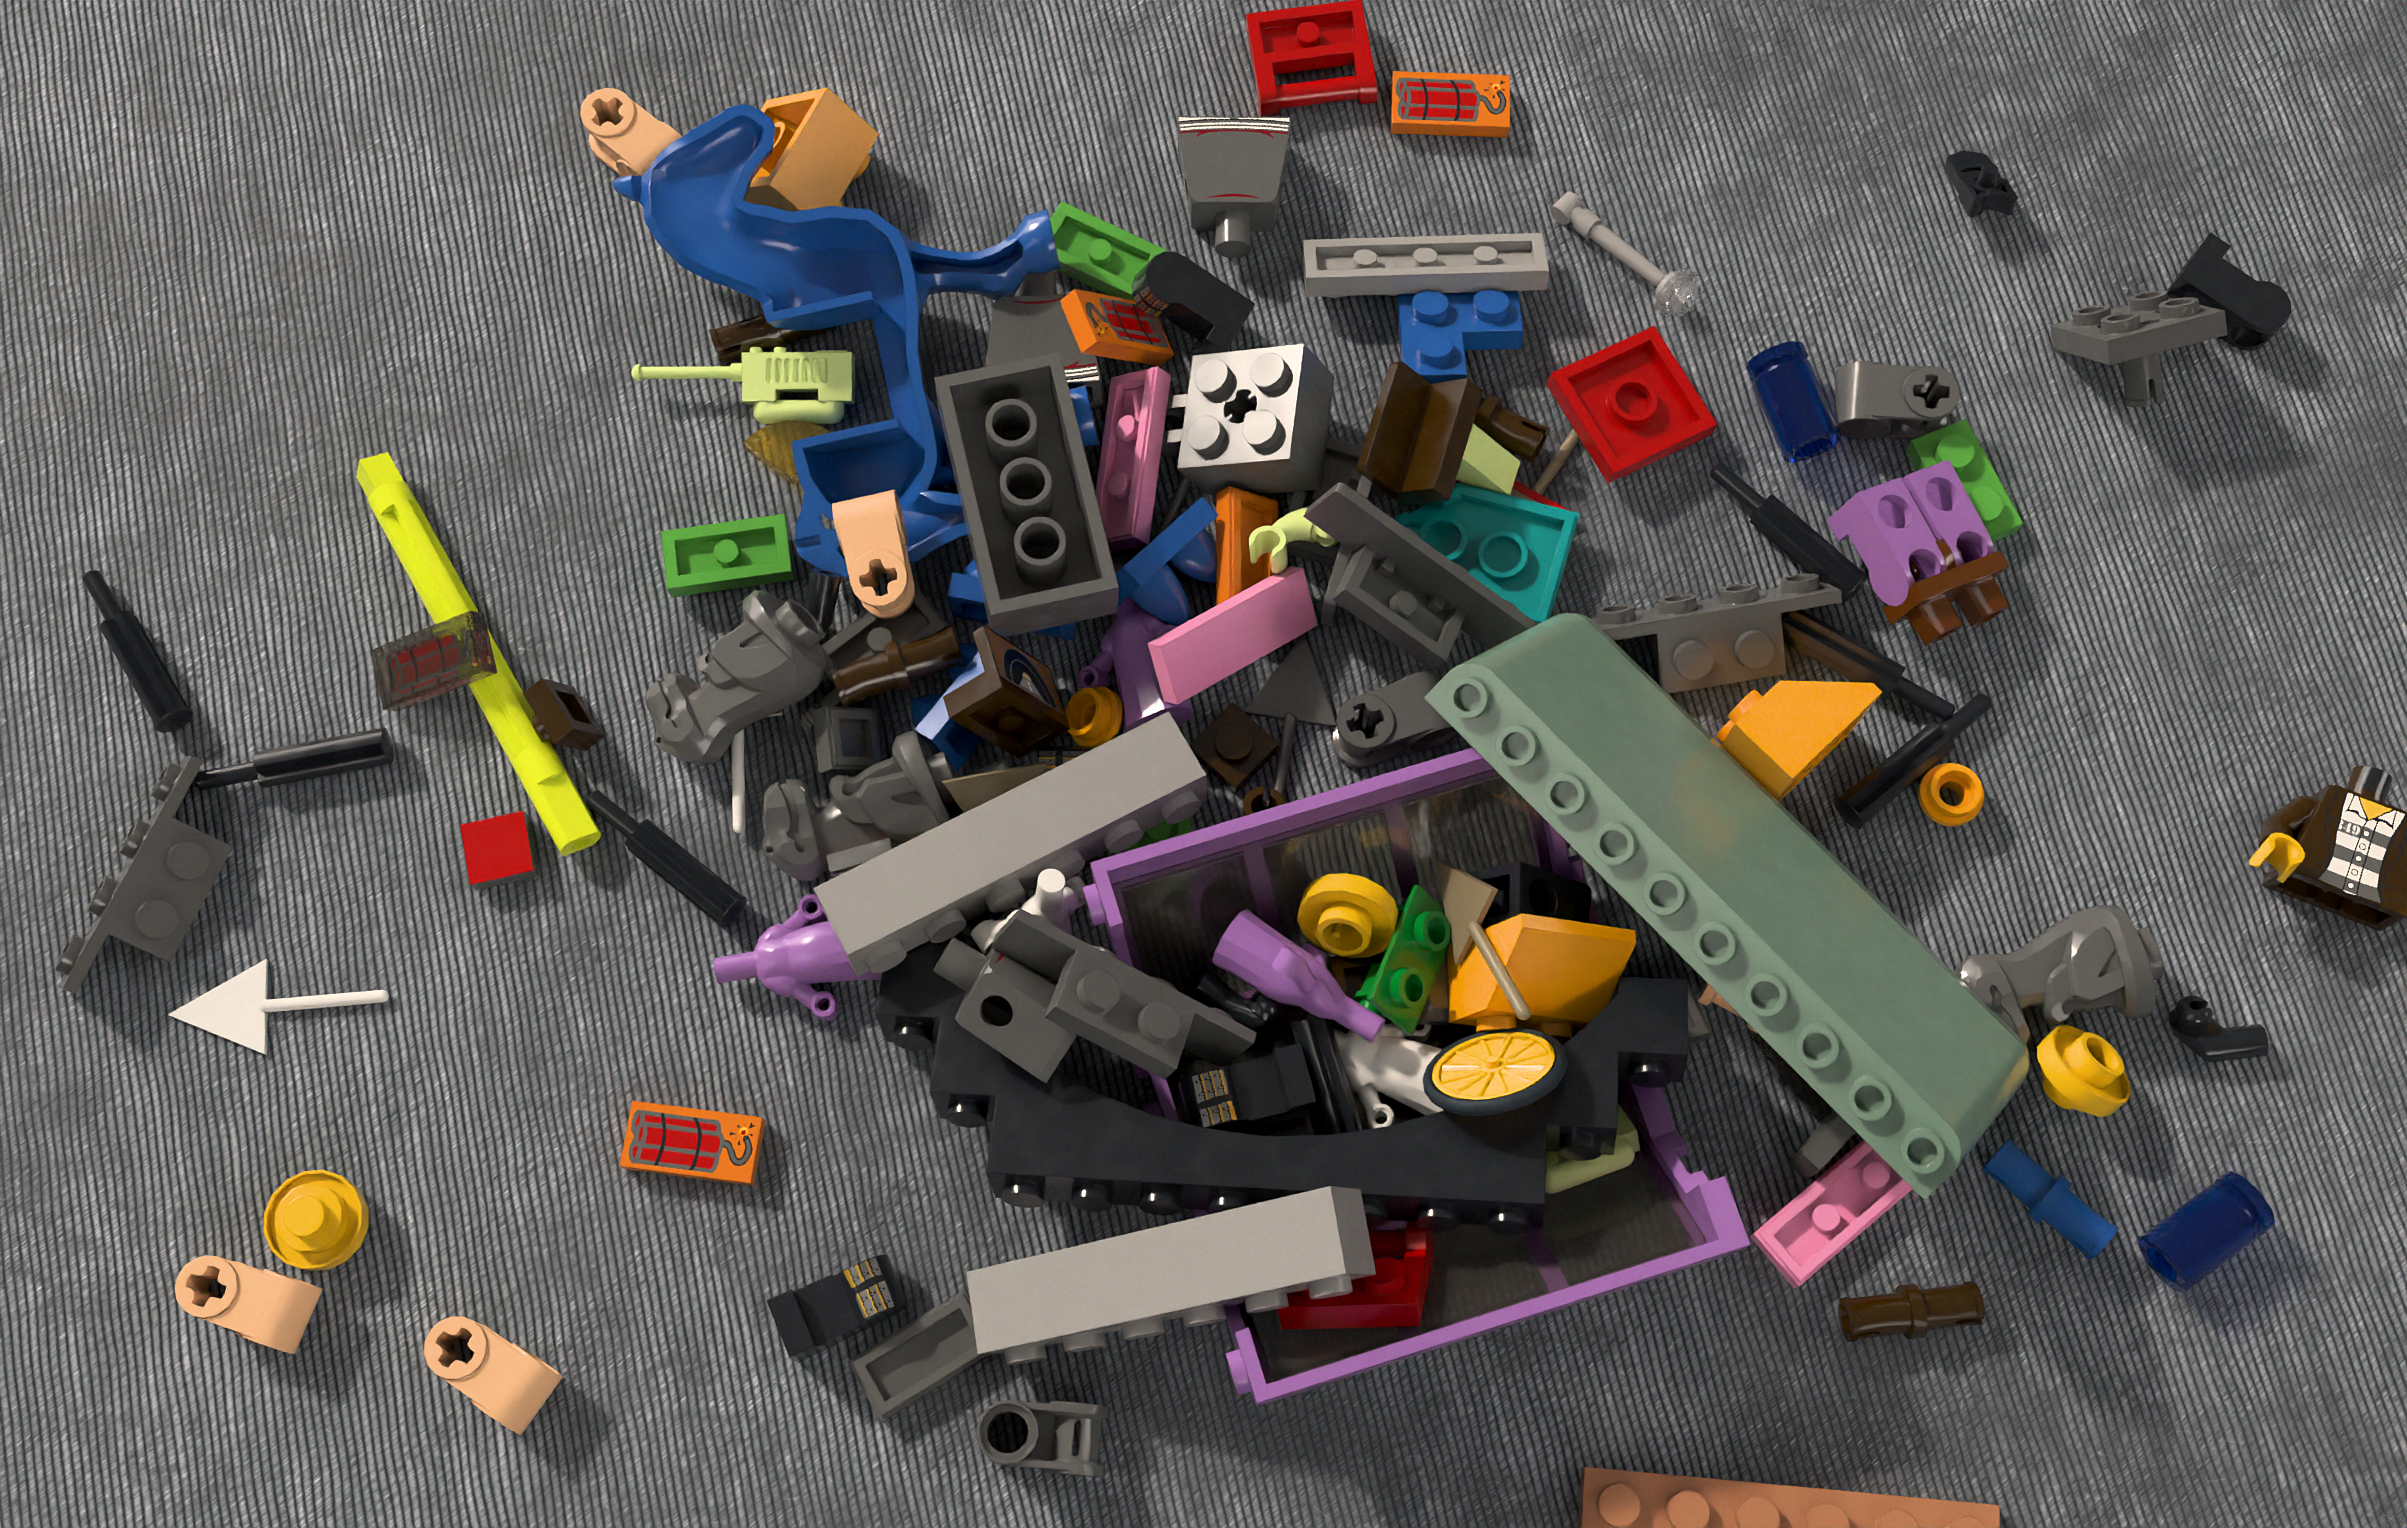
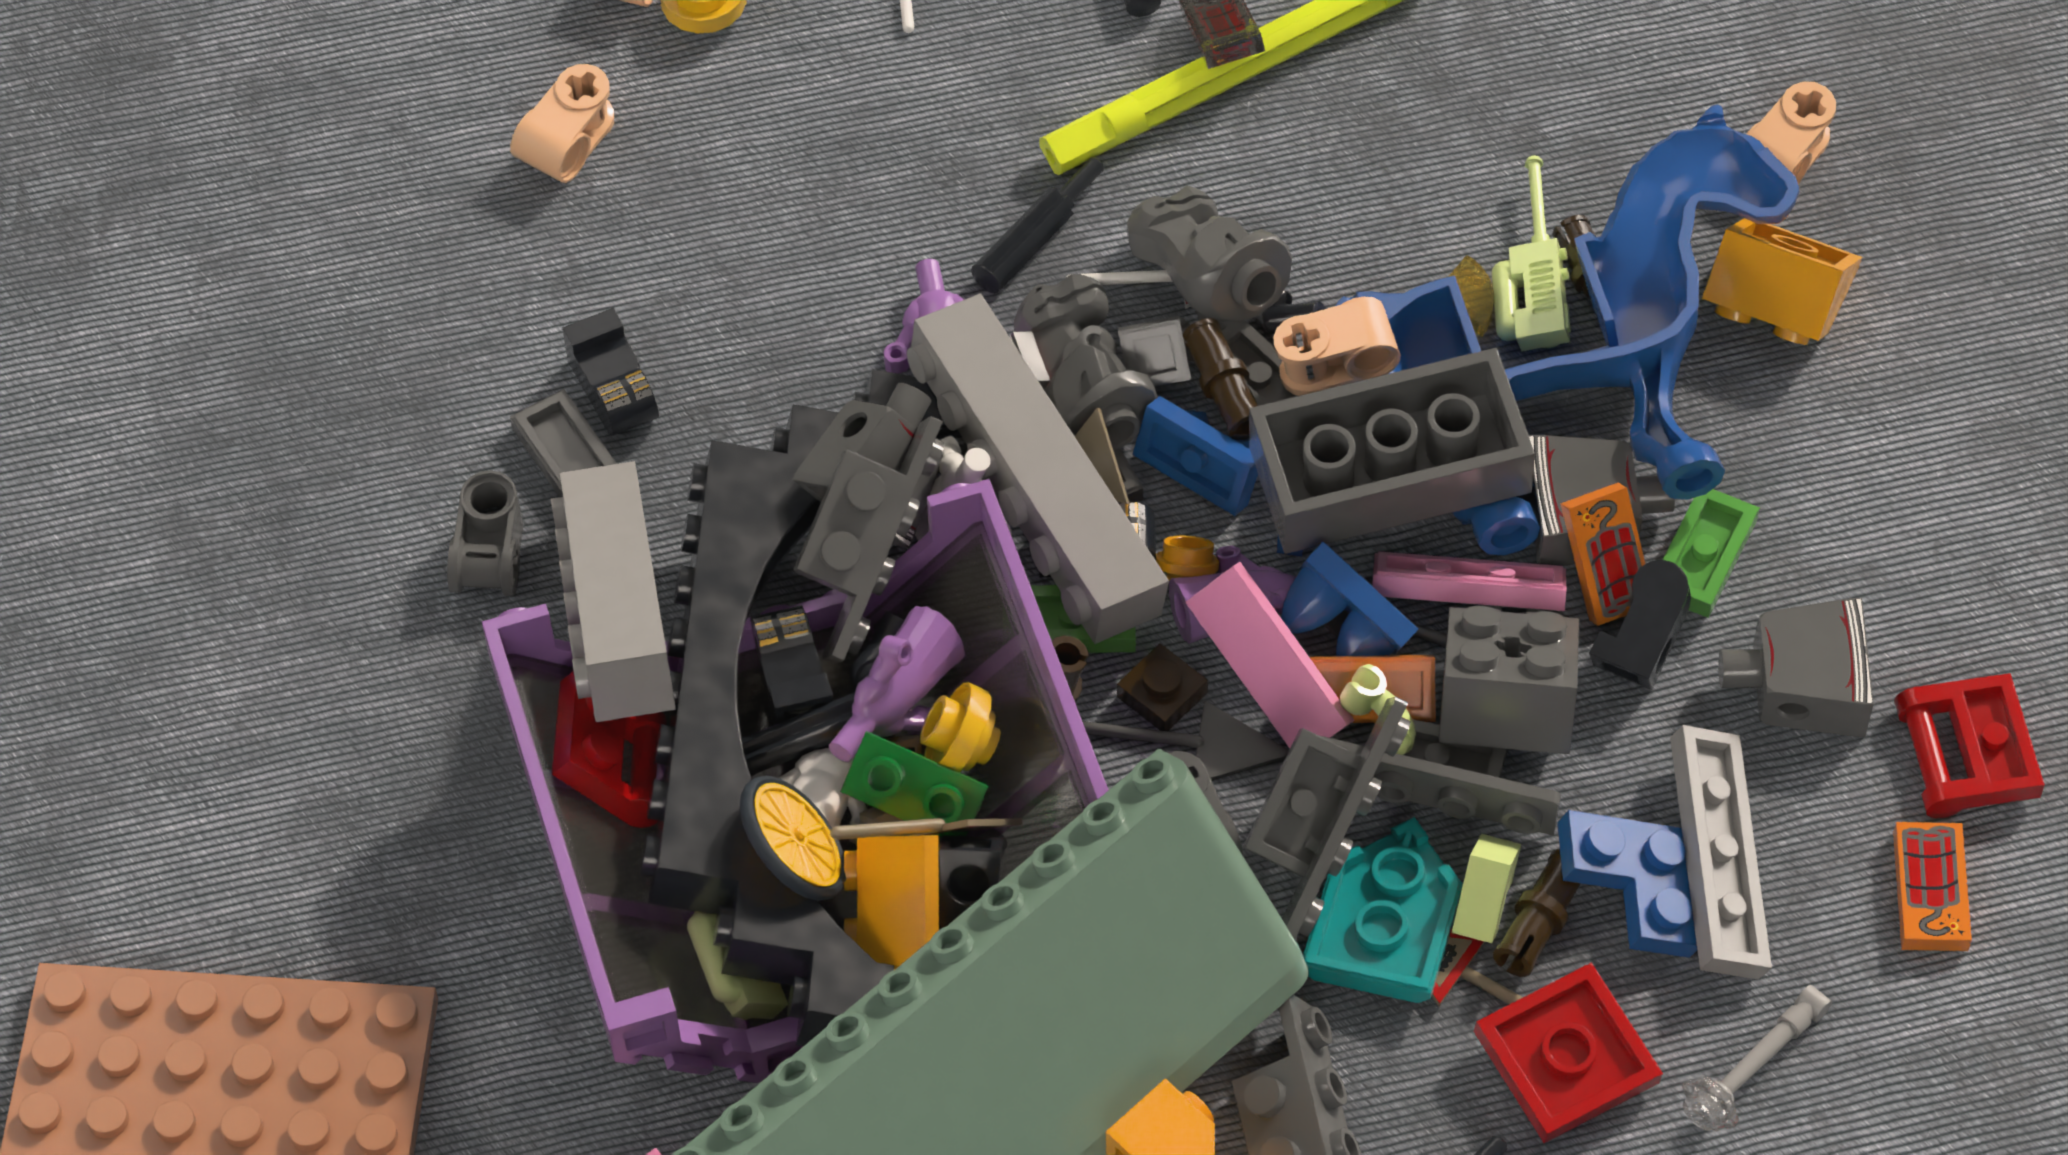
camera: 90 degrees right, 15 degrees down
red tile [460,810,539,890] -> none
dark brown plate [523,678,605,751] -> none
tile [619,1100,766,1186] -> none
bright green plate [661,514,795,598] -> none
dark brown panel [943,625,1070,759] -> none
dark brown panel [1357,361,1483,506] -> none

